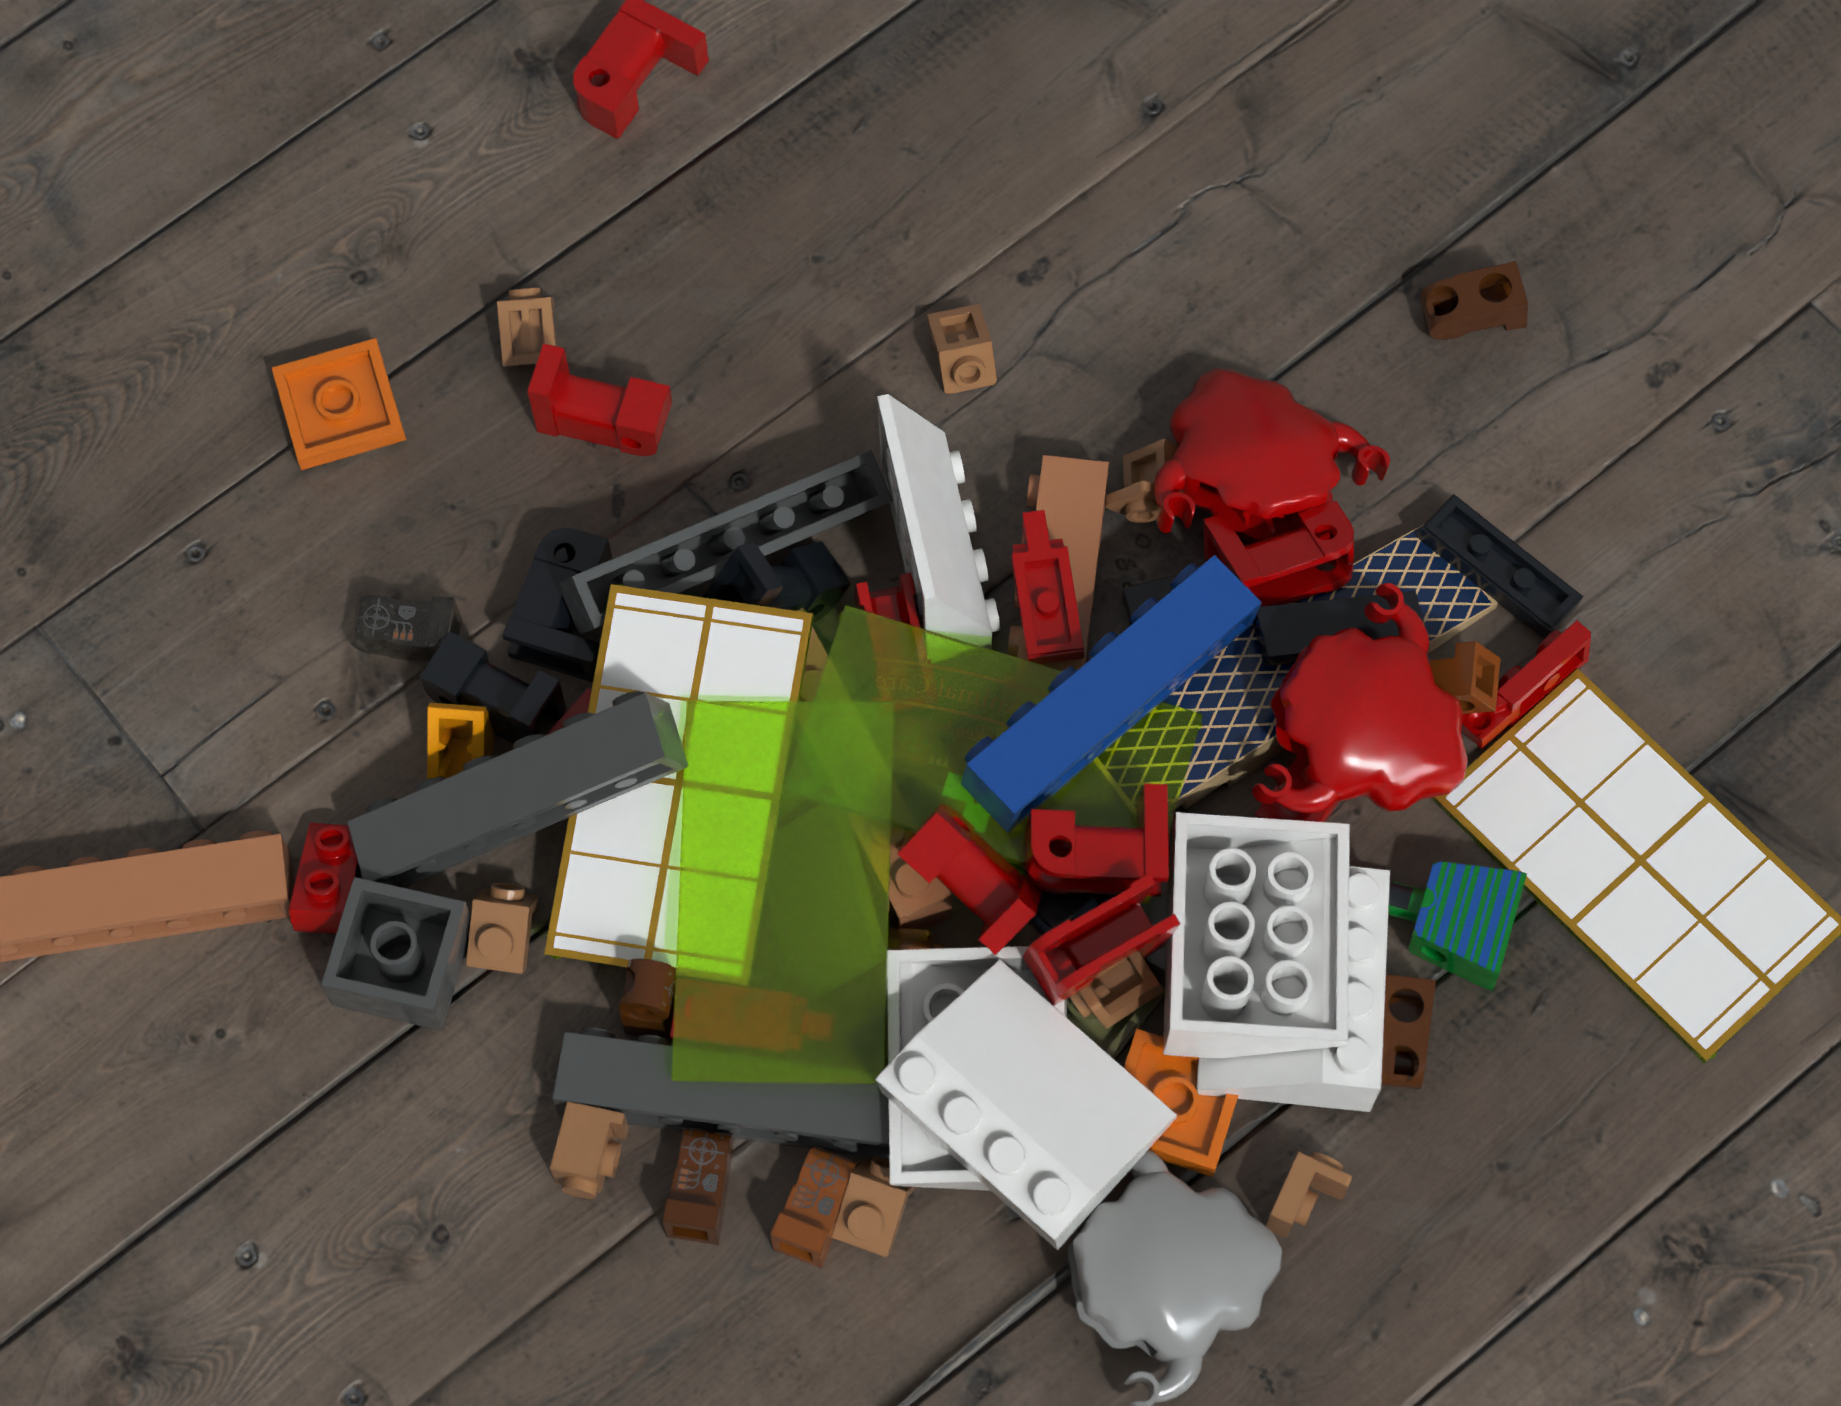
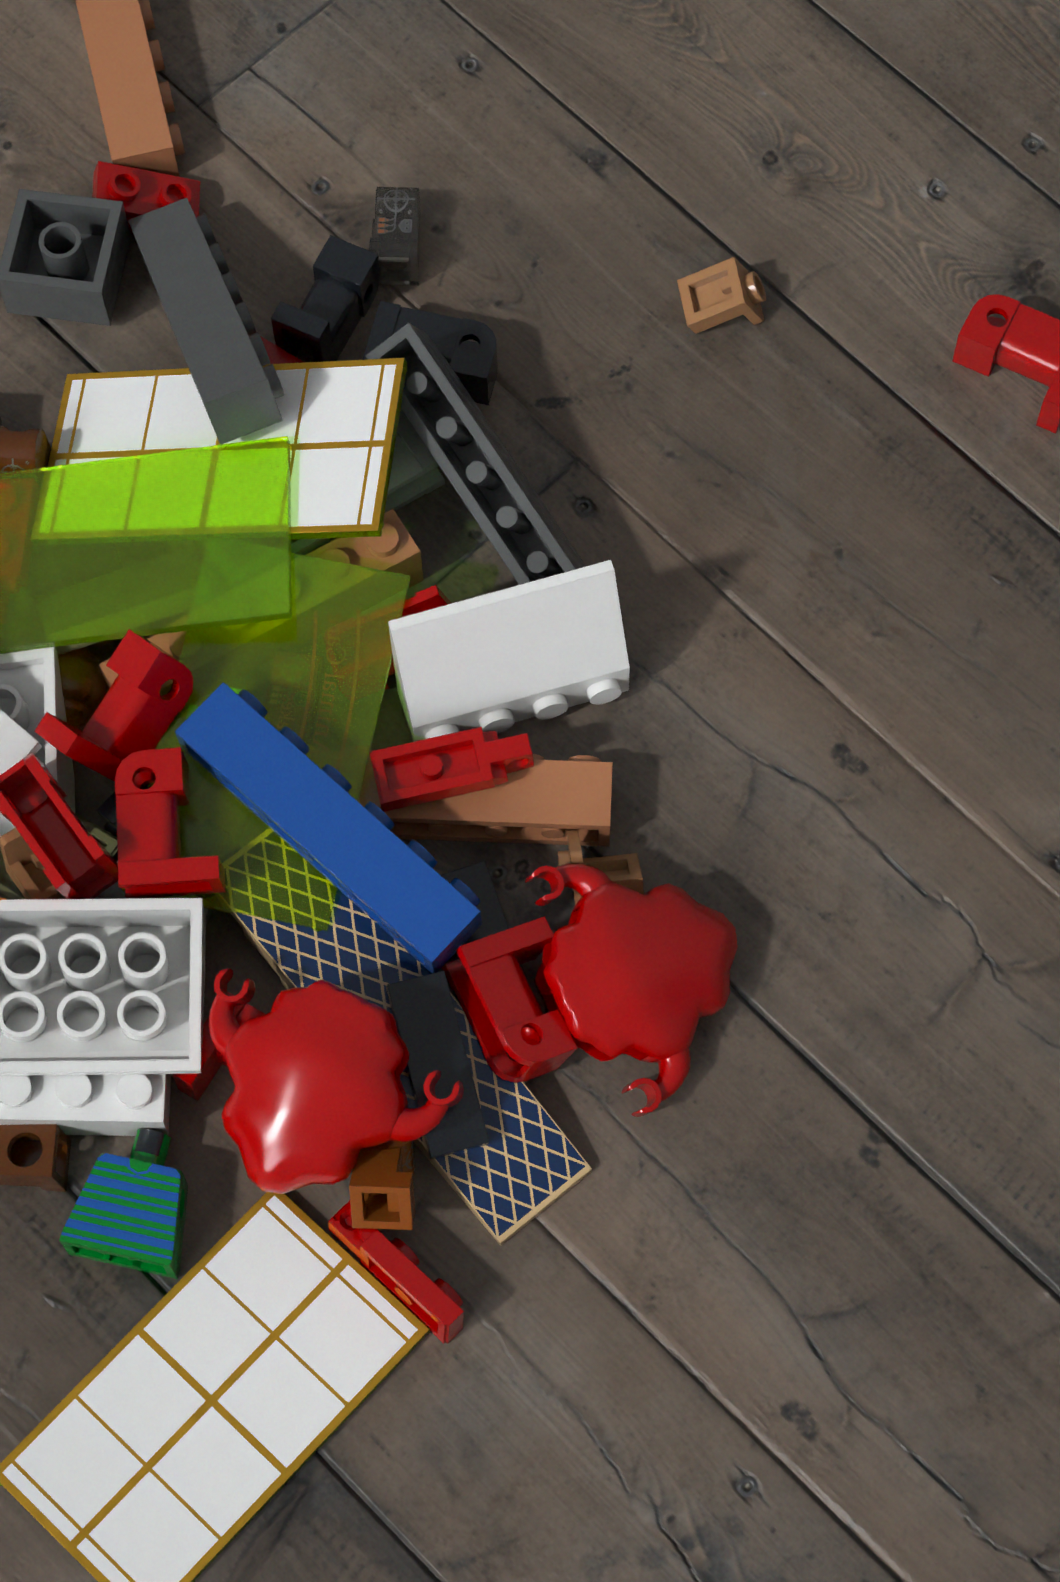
camera: 85 degrees right, 0 degrees up
orange plate [271,338,406,470] -> none
light orange slope [427,703,495,779] -> none
medium nougat bracket [466,882,539,974] -> none
red piece [527,343,672,456] -> none
black piece [703,541,851,624] -> none
medium nougat bracket [927,304,997,394] -> none
black tile [1417,494,1584,639] -> none
reddish brown leg [1419,261,1528,340] -> none

